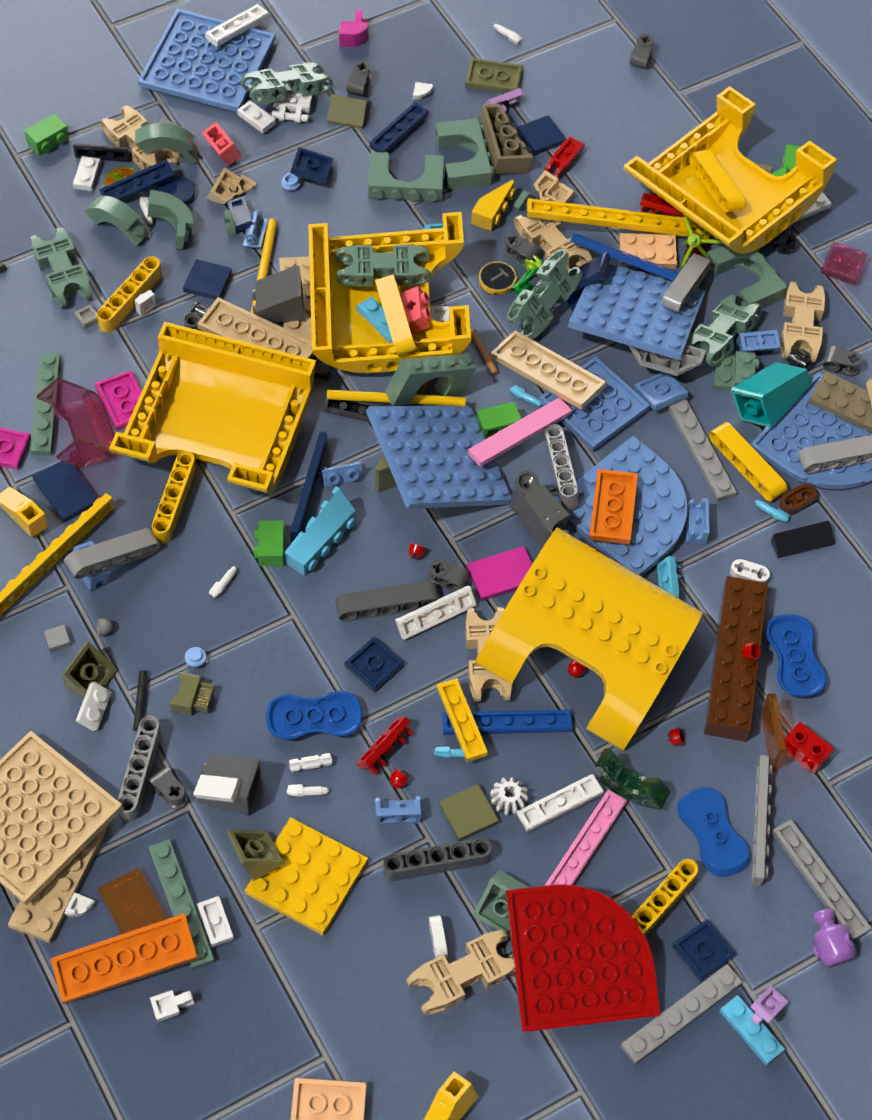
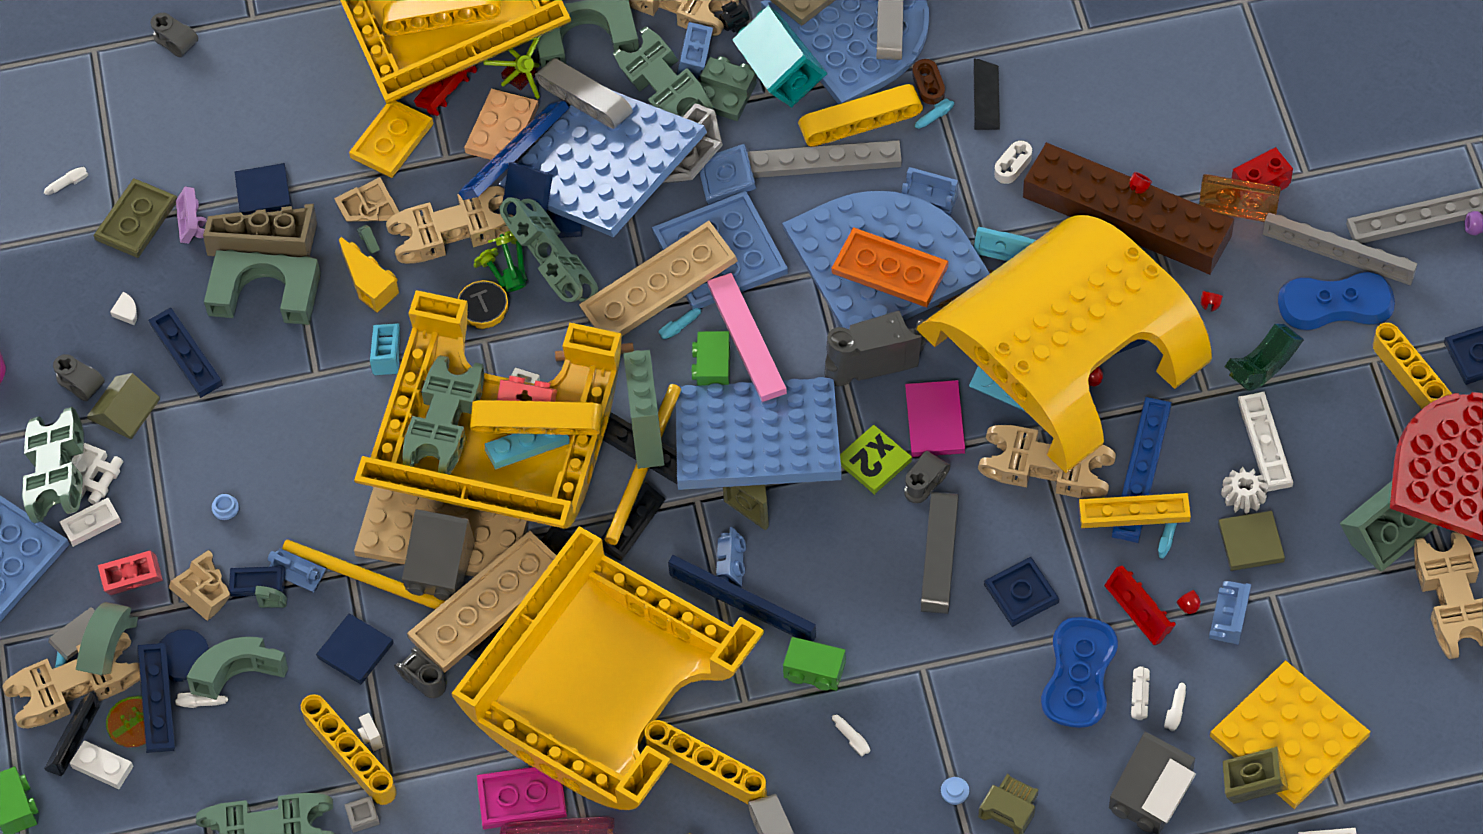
camera: 65 degrees left, 0 degrees up
sand green arch [84,196,149,246] -> none
medium azure wedge [285,486,356,576] -> none
dark blue plate [290,147,334,184] -> none
sand green arch [368,152,444,201] -> none
dark grey beam [383,838,492,881] -> none
white plate [395,586,477,640] -> none
red hinge [408,543,426,559] -> none
white beam [429,915,447,958] -> none
dark grey piece [503,233,540,267] -> none
yellow plate [527,198,711,239] -> none
red hinge [544,136,585,179] -> none
light grey beam [545,424,579,510] -> none
bright pink tile [545,789,627,886] -> none
blue plate [766,614,827,697] -> none
none -> yellow plate [349,101,434,178]
none -> lime tile [840,425,912,495]

